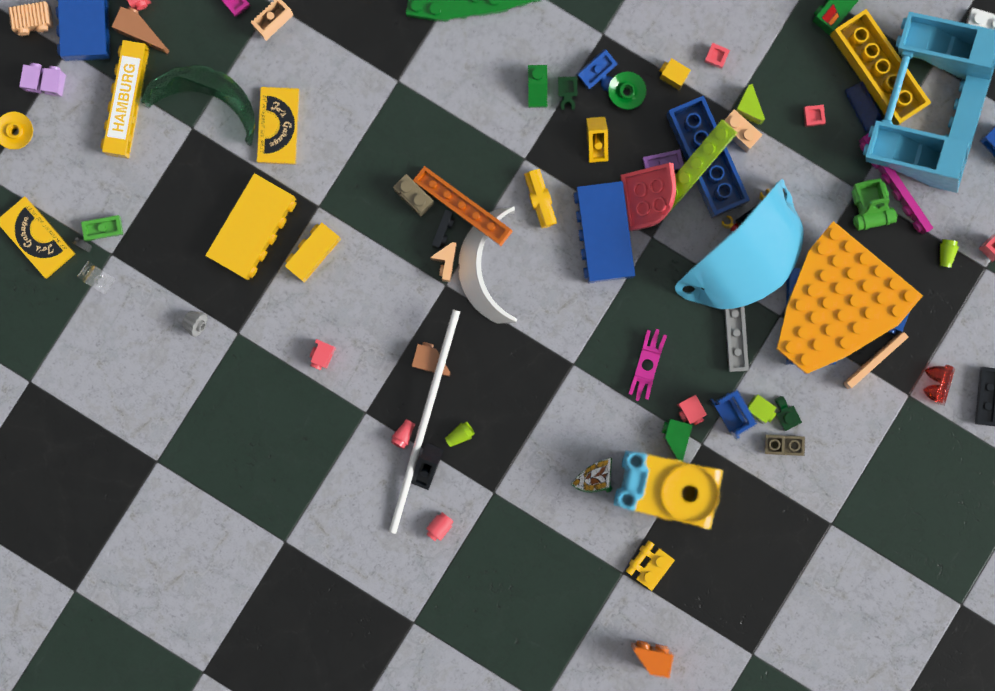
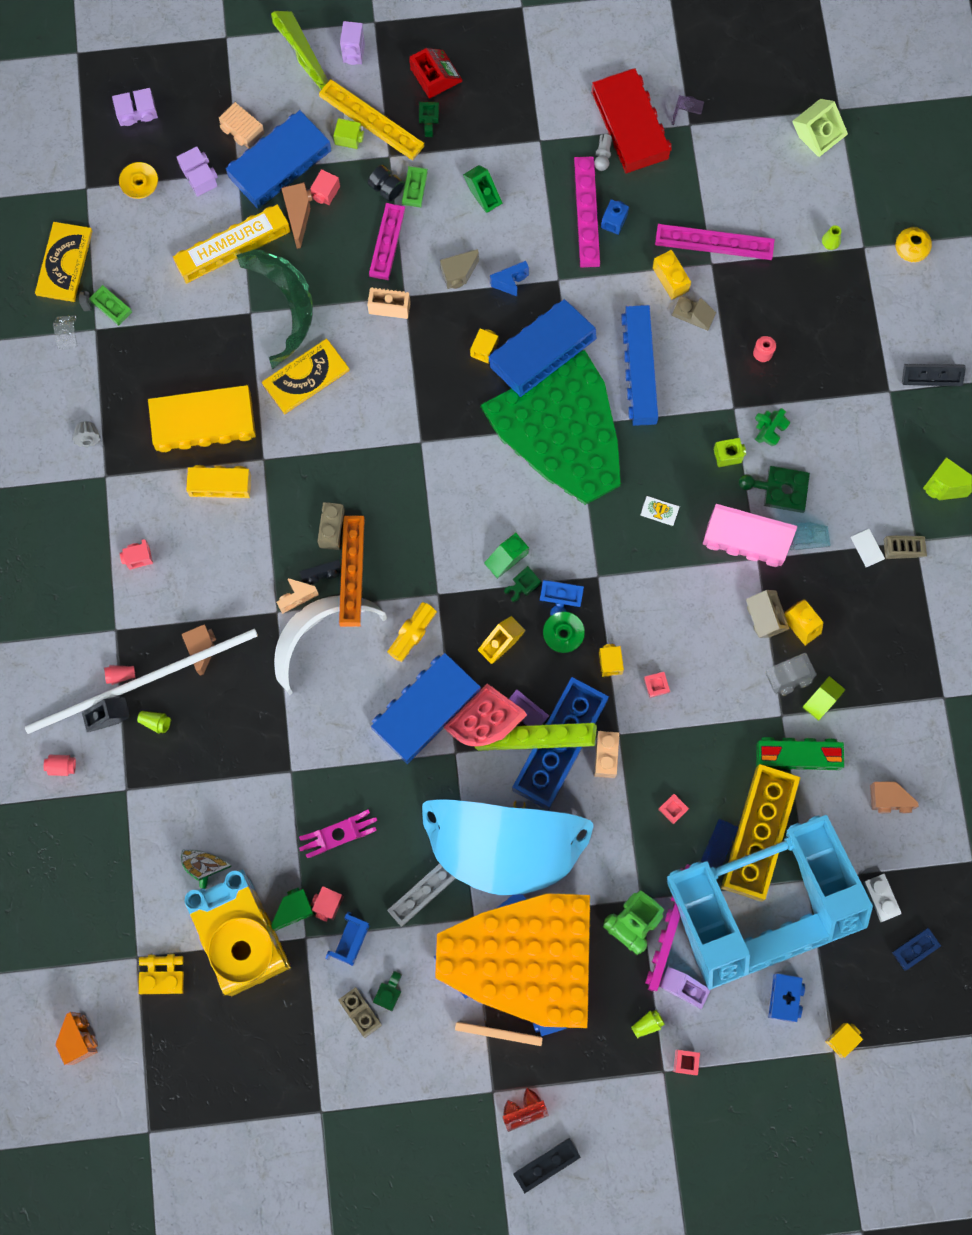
camera: 55 degrees right, 10 degrees down
lime slope [736,84,765,125] -> none
lime brick [747,394,777,424] -> none
none -> lavender slope [659,967,710,1009]

